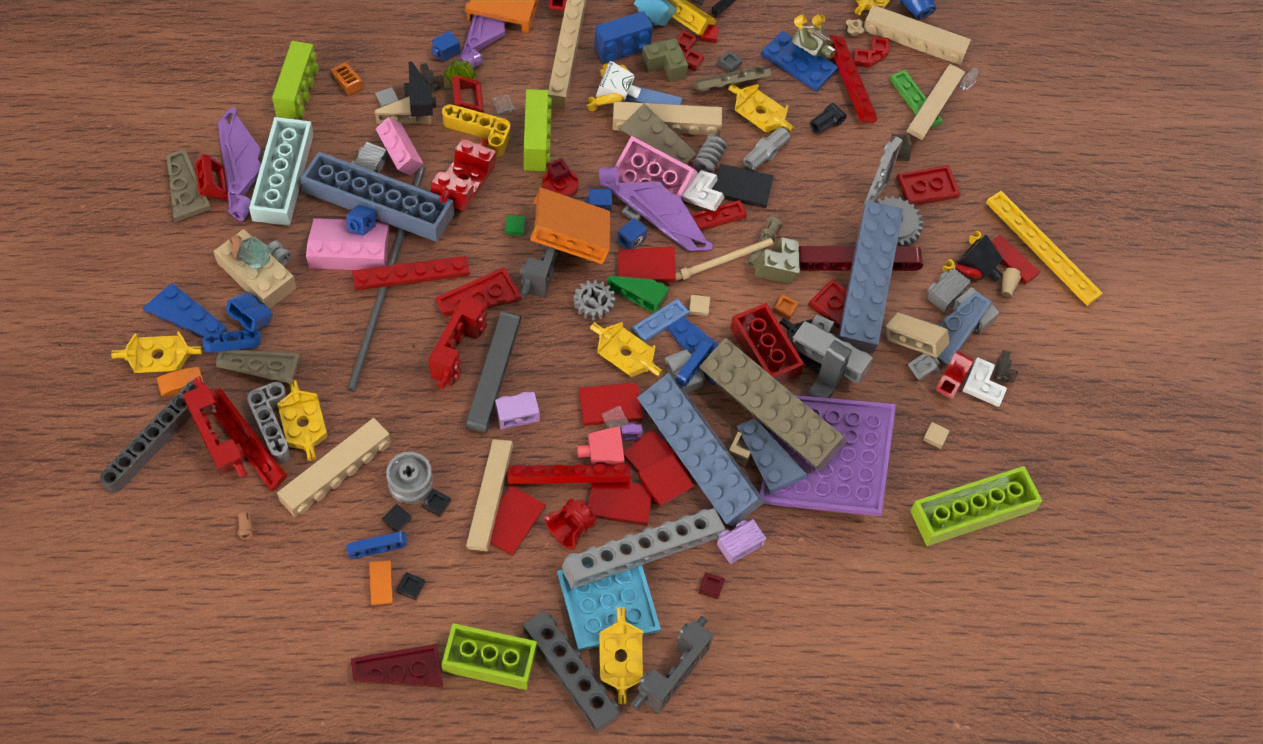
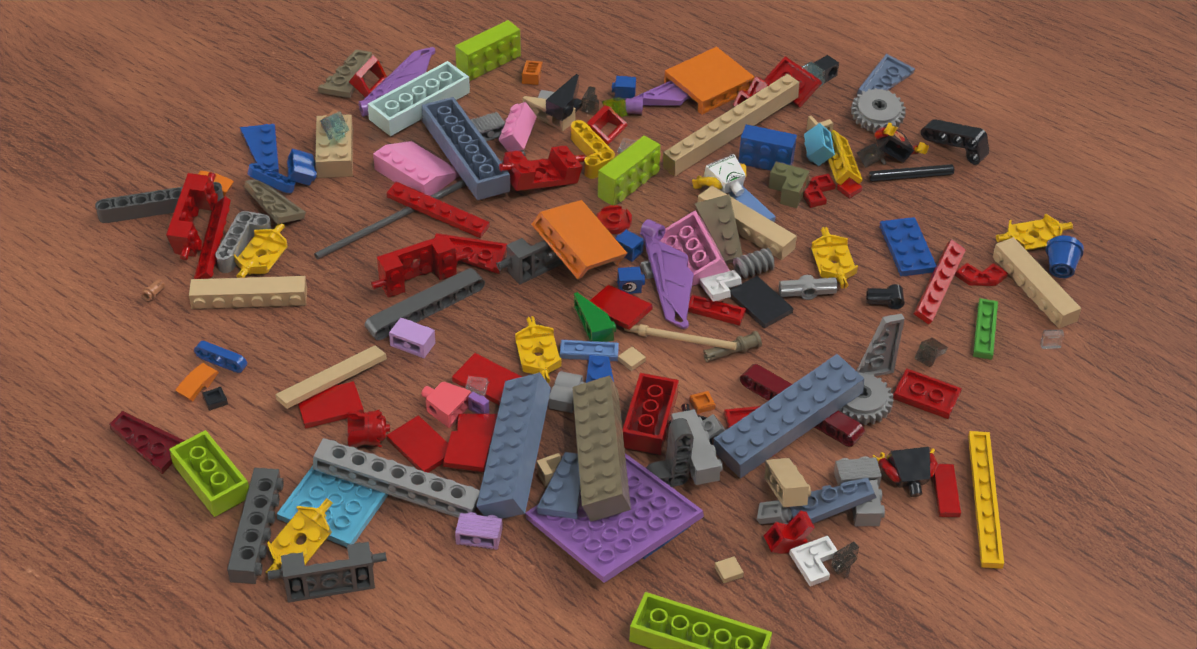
camera: 45 degrees right, 15 degrees down
yellow plate [111,332,202,373] -> none
light grey wheel [266,240,292,266] -> none
blue brick [346,205,376,236] -> none
black tile [382,504,412,532] -> none
light grey wheel [386,452,433,504] -> none
black tile [423,489,451,517] -> none
red plate [508,463,631,484] -> none
dark red tile [546,158,571,182] -> none
light grey gear [573,280,615,320] -> none
blue beam [676,339,715,387] -> none
dark tan wing [692,65,771,92] -> none
dark red tile [698,572,725,599] -> none
dark grey tile [717,50,743,72] -> none
olive brick [755,237,800,284] -> none
olive torso [791,14,836,59] -> none
tan plate [846,19,864,36] -> none
tan tile [906,64,965,140] -> none
tan cone [1001,268,1021,297] -> none

